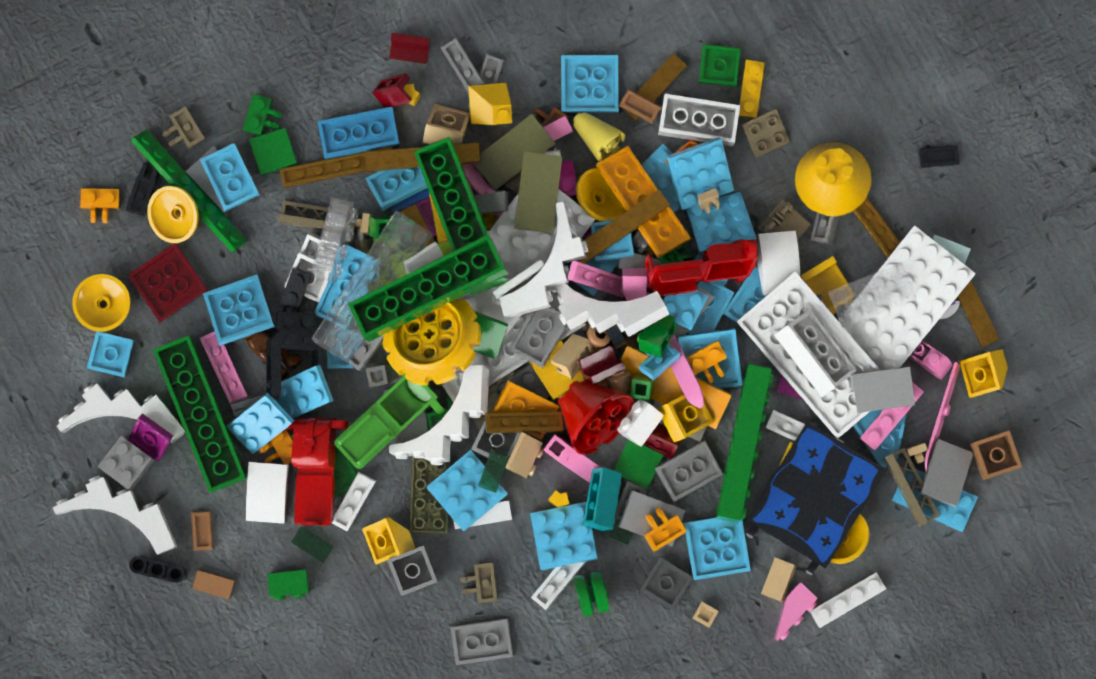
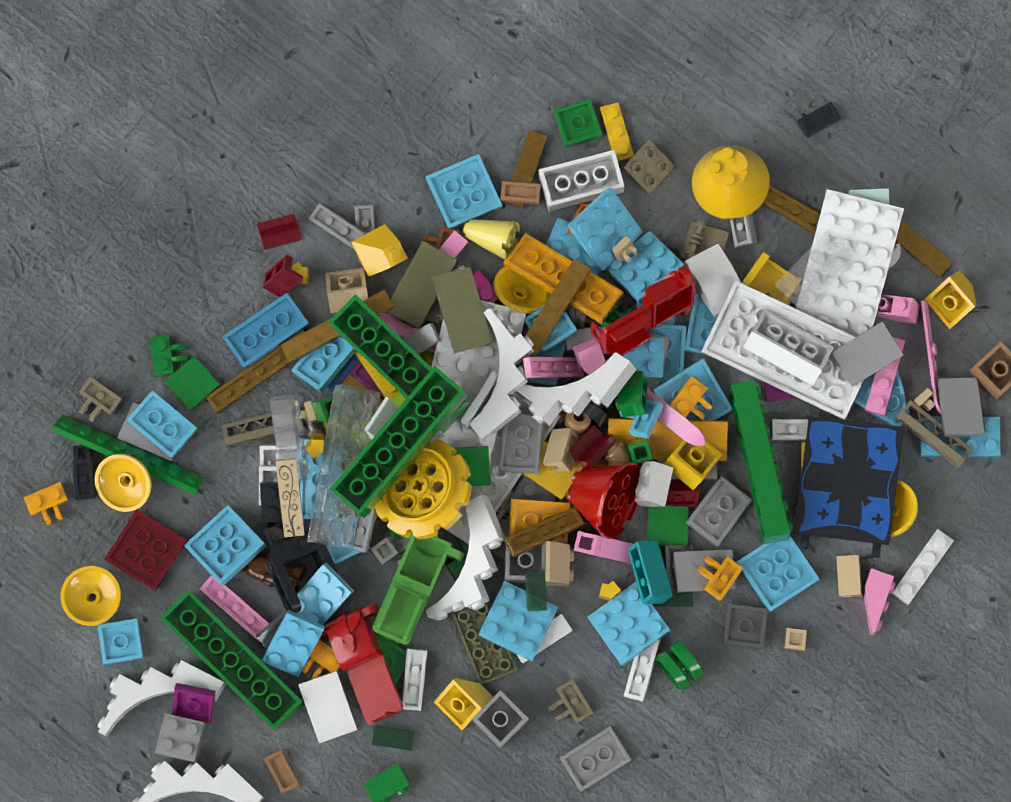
camera: 20 degrees left, 5 degrees down
none -> tan slope [276,458,305,537]
none -> yellow piece [306,433,324,459]

